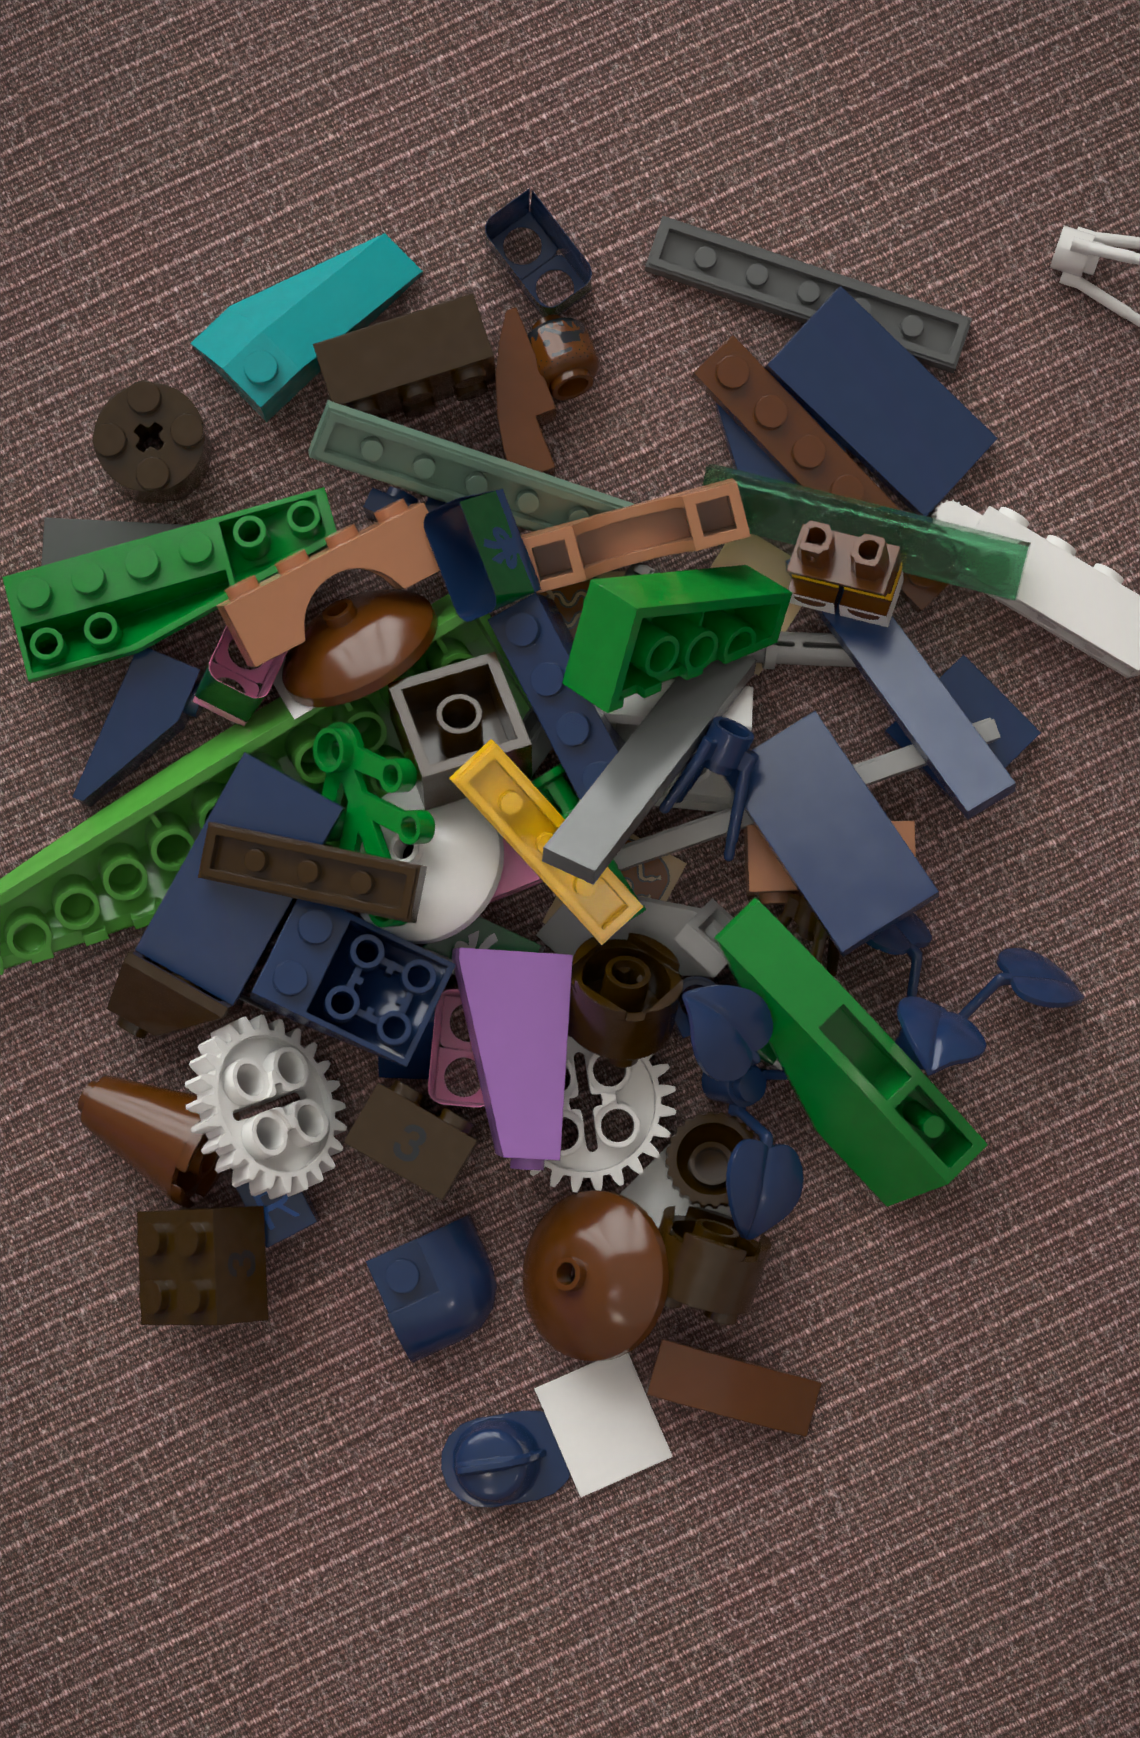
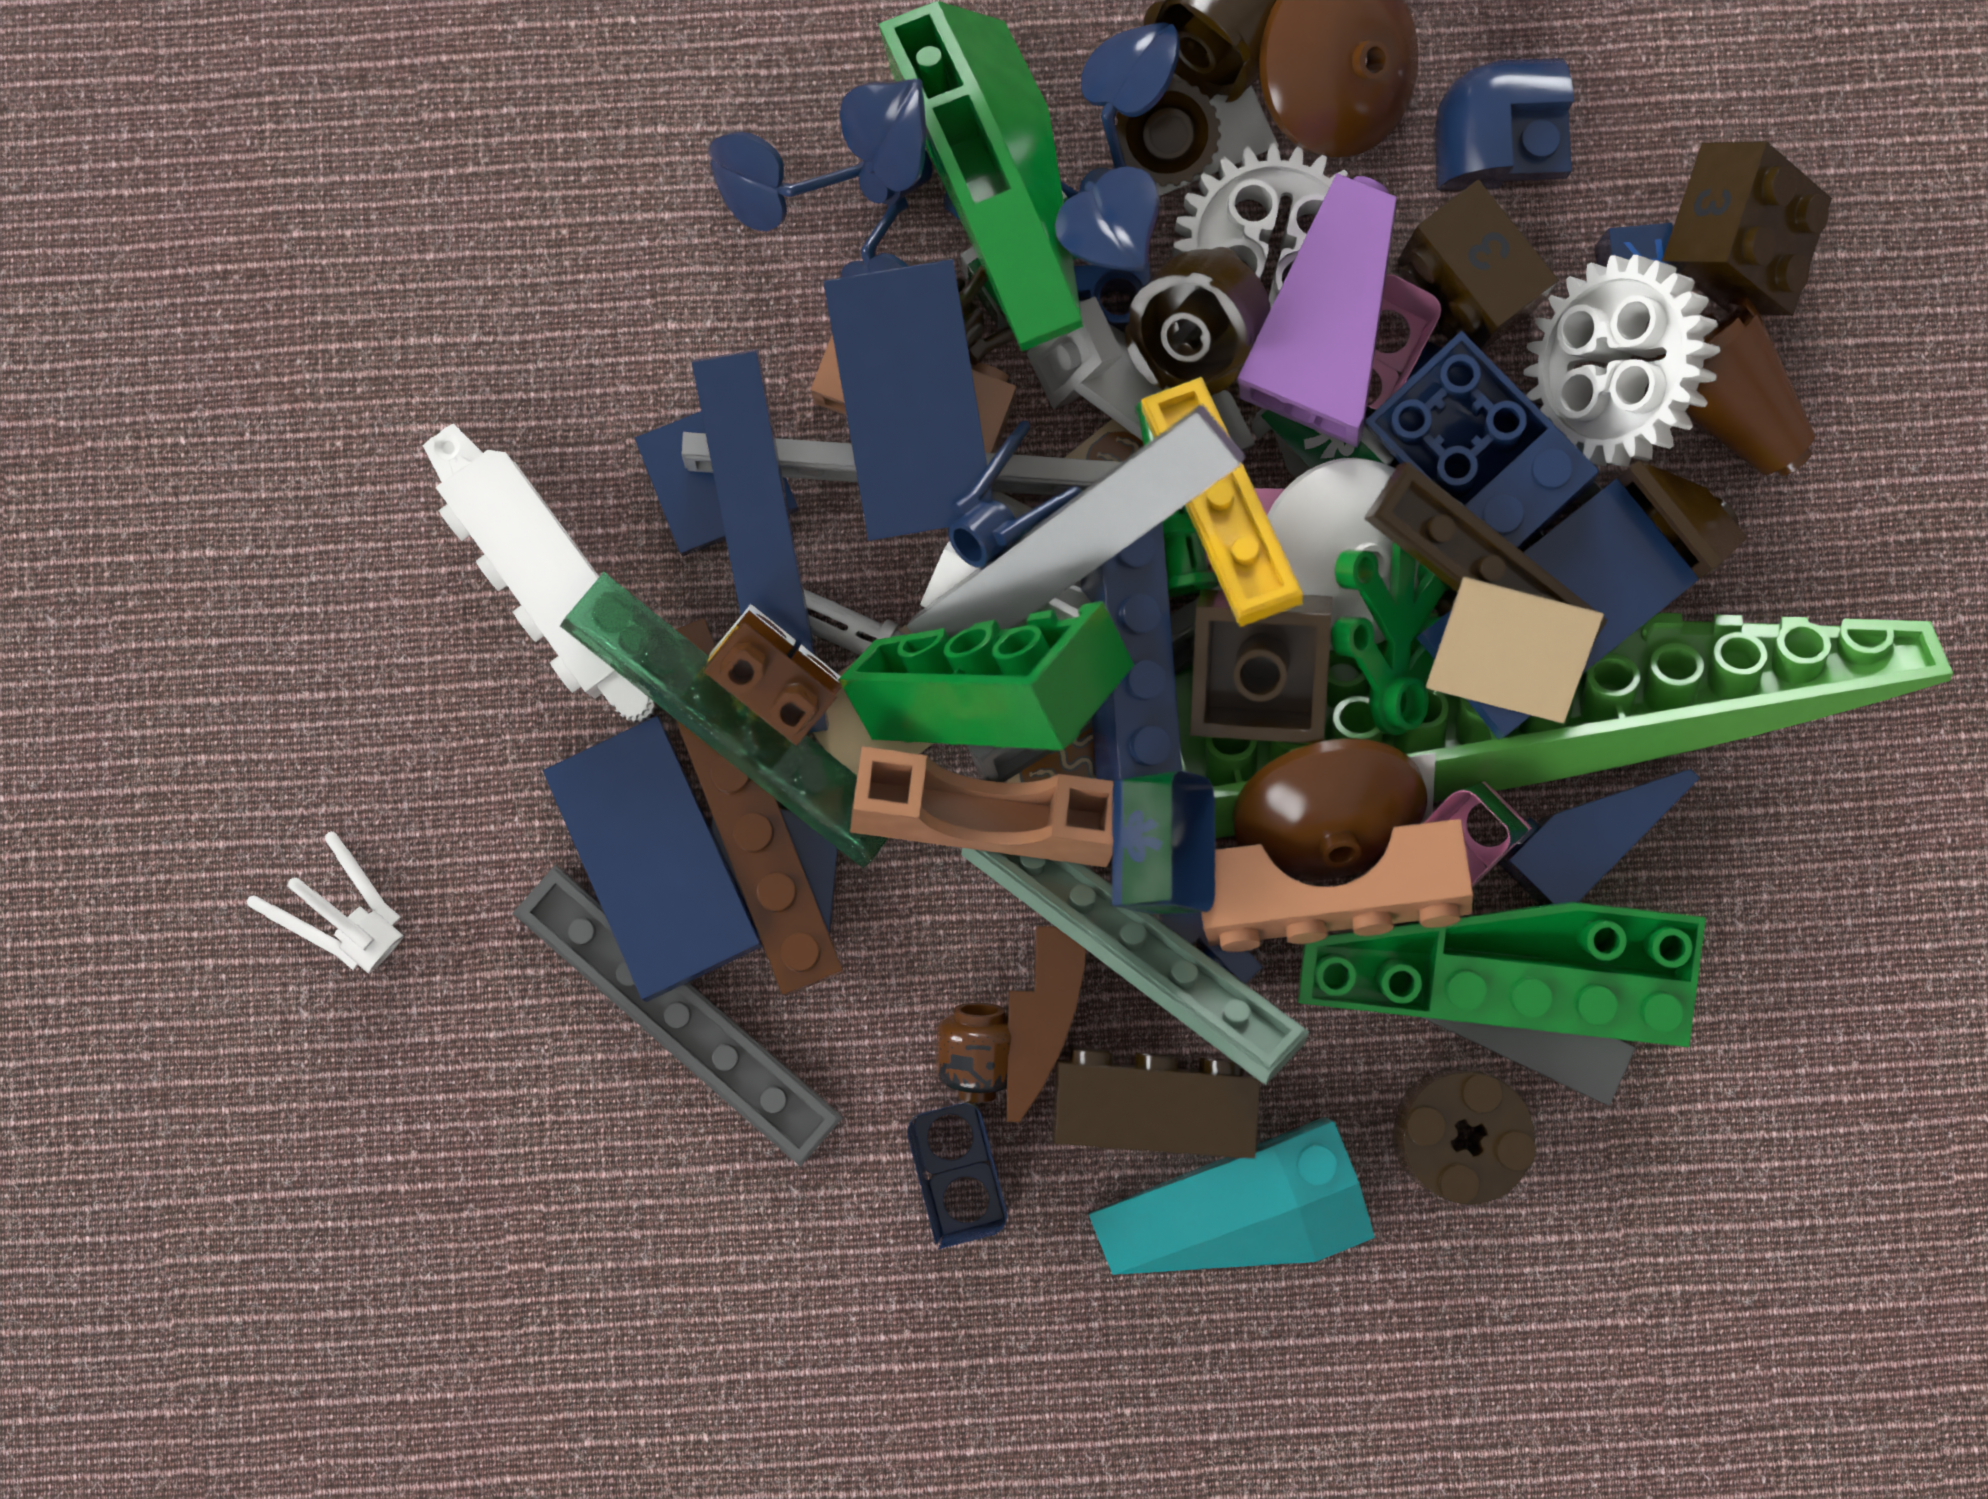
camera: 155 degrees left, 0 degrees up
none -> tan sticker [1425,577,1604,724]

